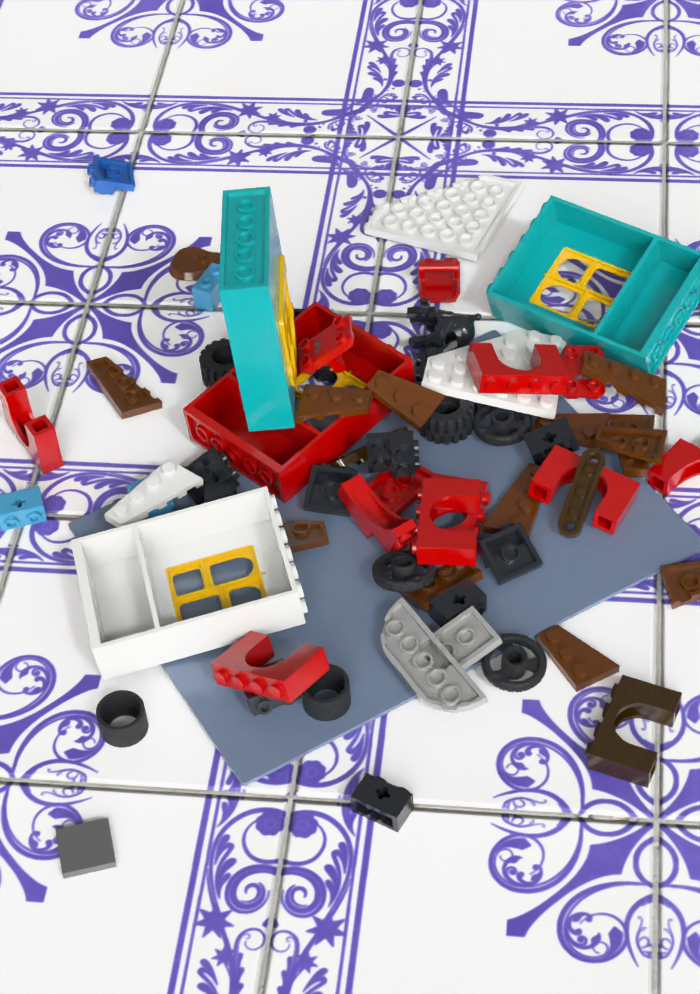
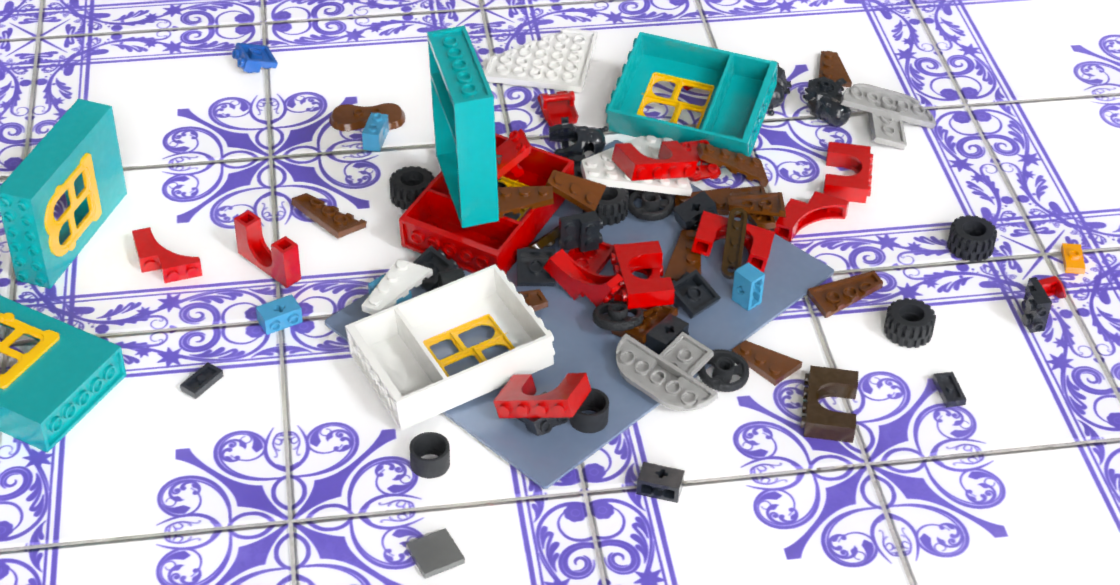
camera: 20 degrees left, 5 degrees down
none -> dark azure brick [732,262,765,311]

